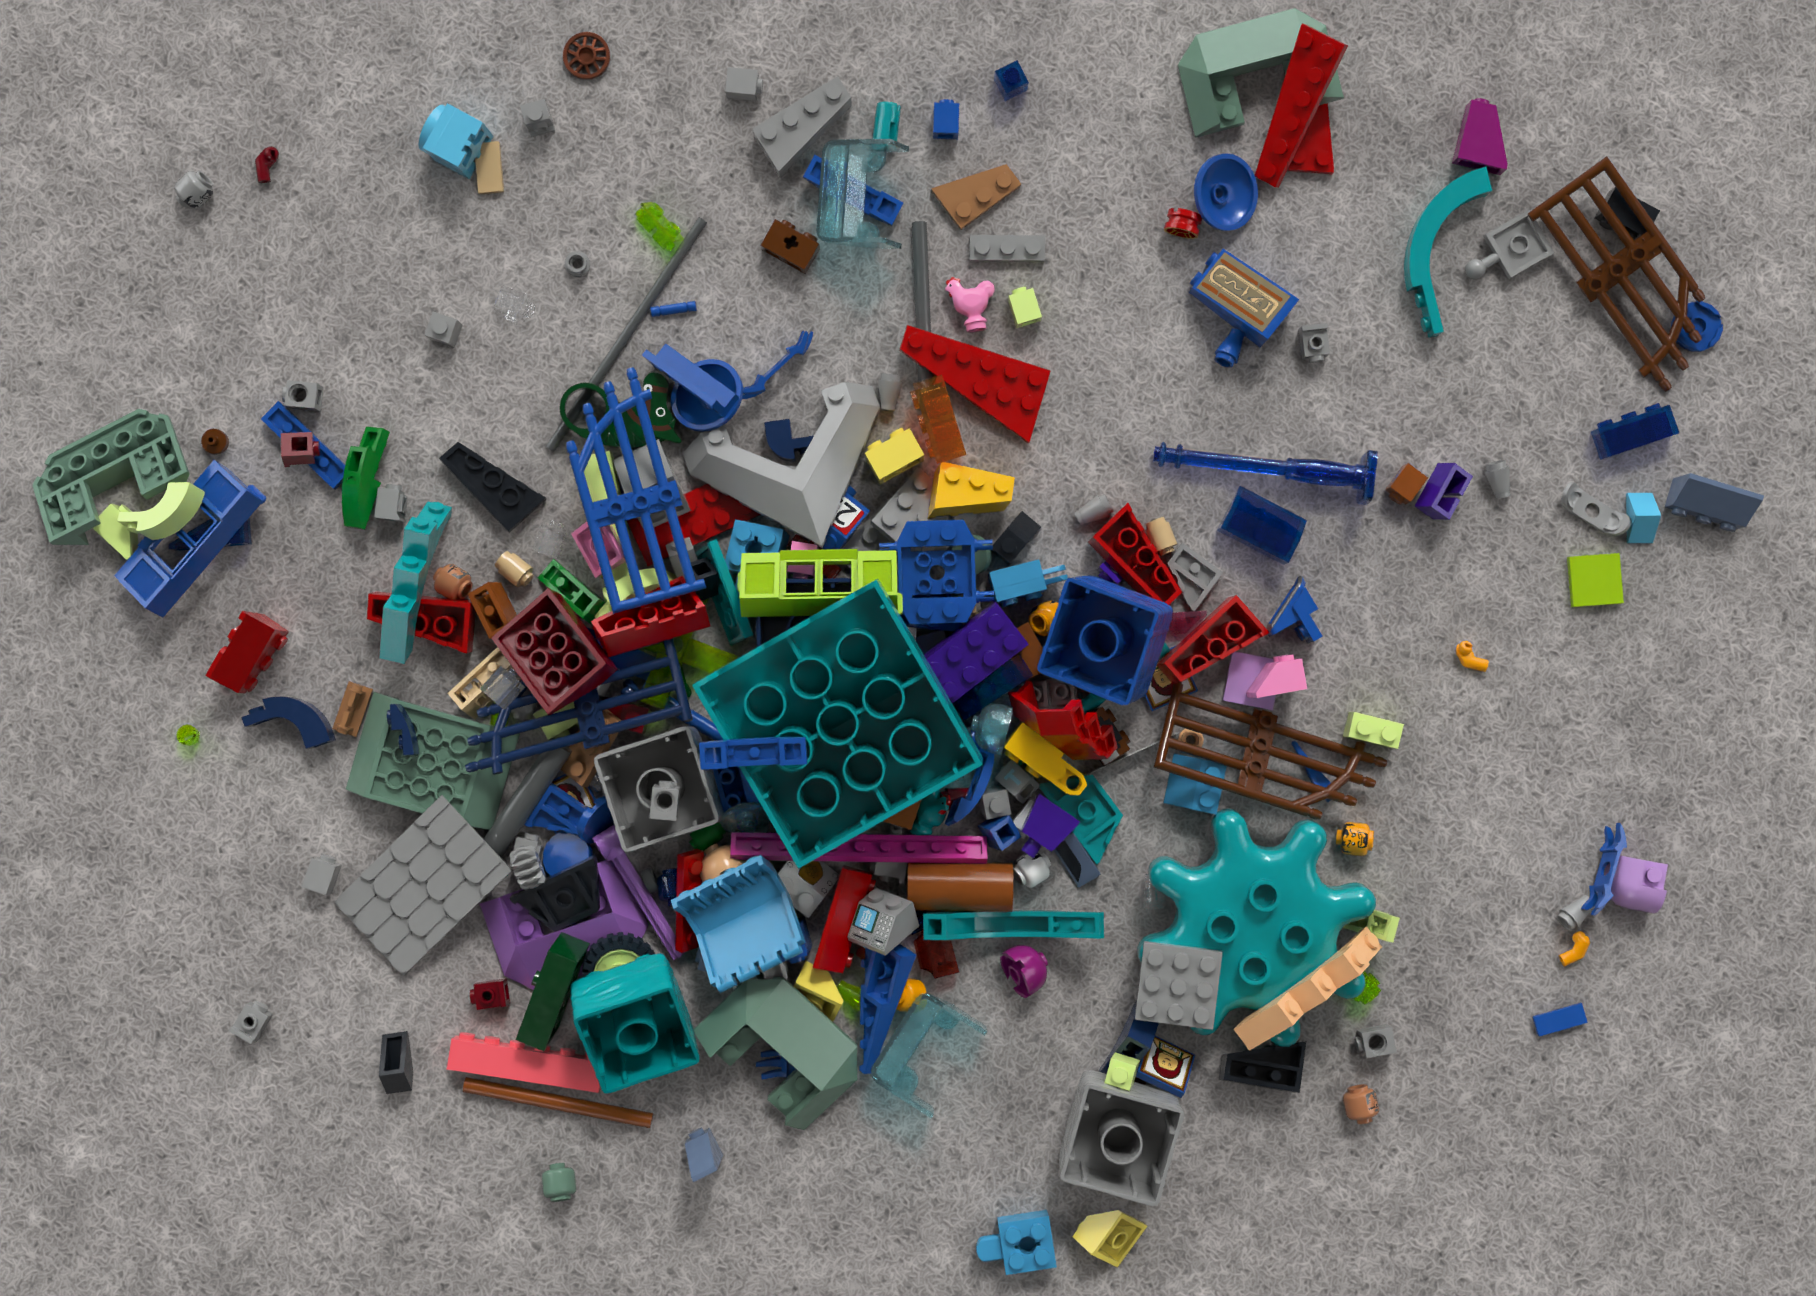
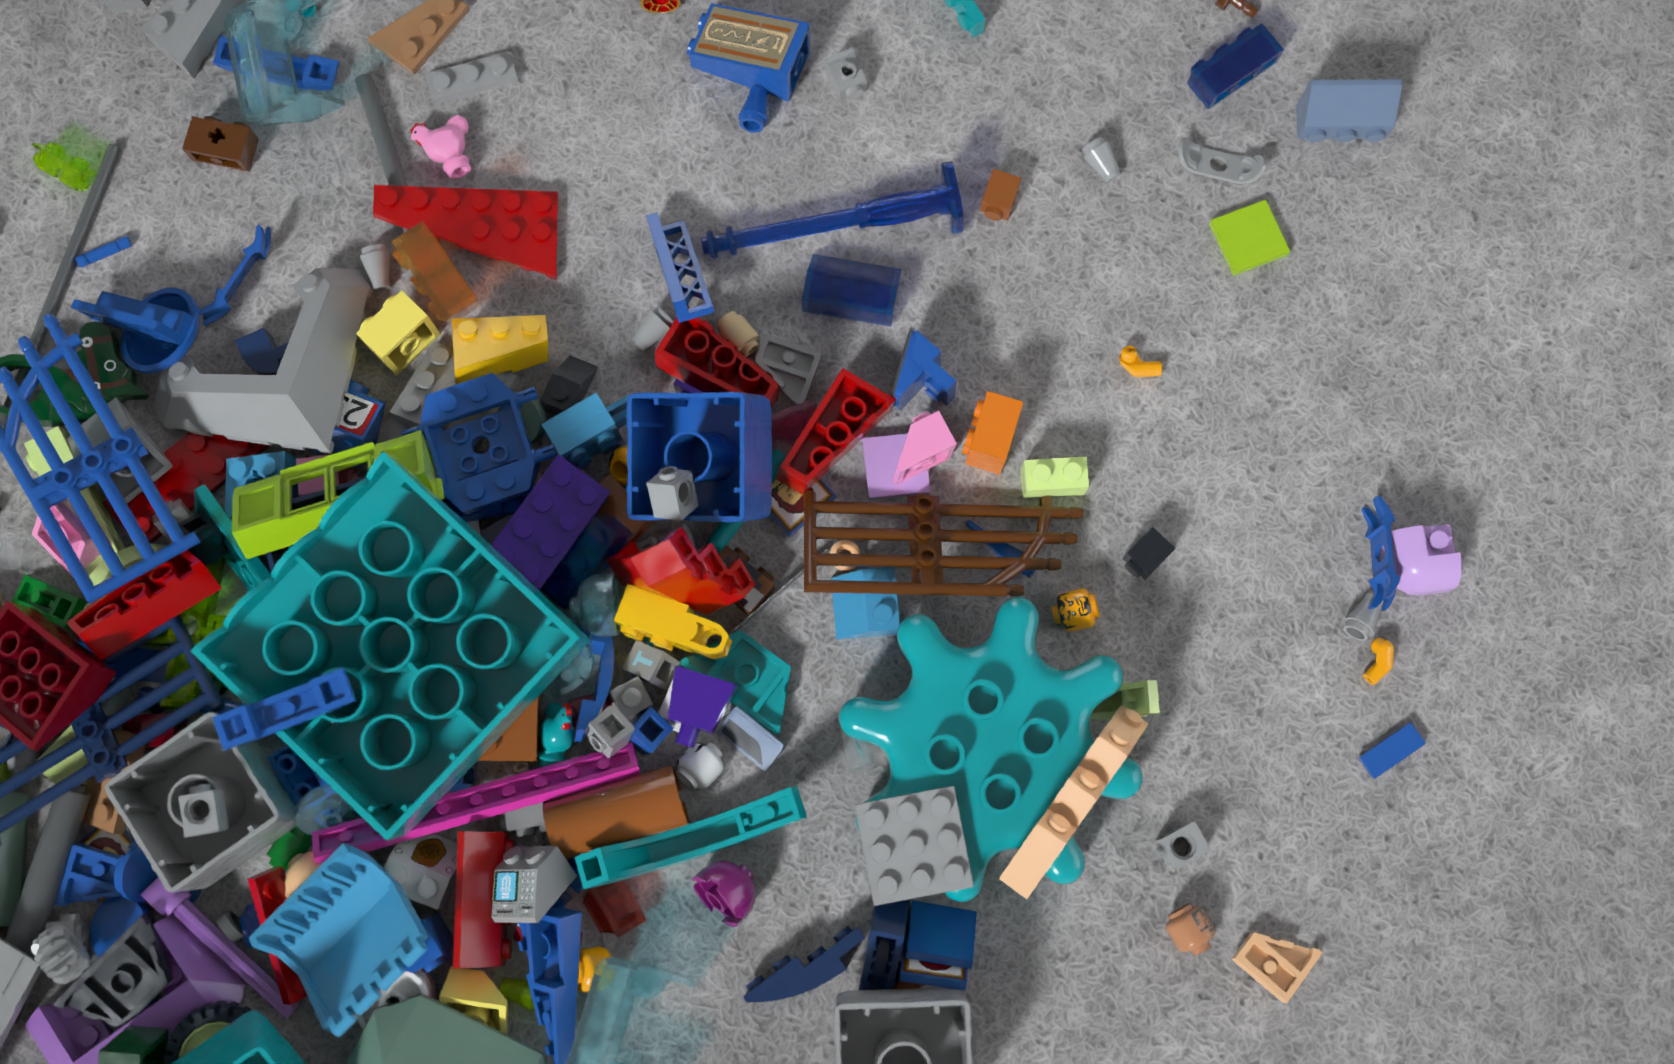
camera: 15 degrees left, 10 degrees down
yellowish green brick [1008,287,1042,328] -> none
yellowish green brick [1104,1052,1140,1091] -> none
black wedge [1218,1041,1307,1093] -> none
clear neon green gear [1353,971,1381,1005] -> none
dark purple piece [1415,463,1473,520] -> none
medium azure slope [1626,493,1661,543] -> none
none -> light grey brick [587,704,635,759]
none -> fence [646,212,714,323]
none -> light grey brick [647,467,699,521]
none -> dark blue slope [743,925,865,1002]
none -> blue tile [905,901,977,969]
none -> orange brick [962,391,1024,475]
none -> black brick [1122,527,1176,580]
none -> light nougat wing [1232,933,1323,1003]

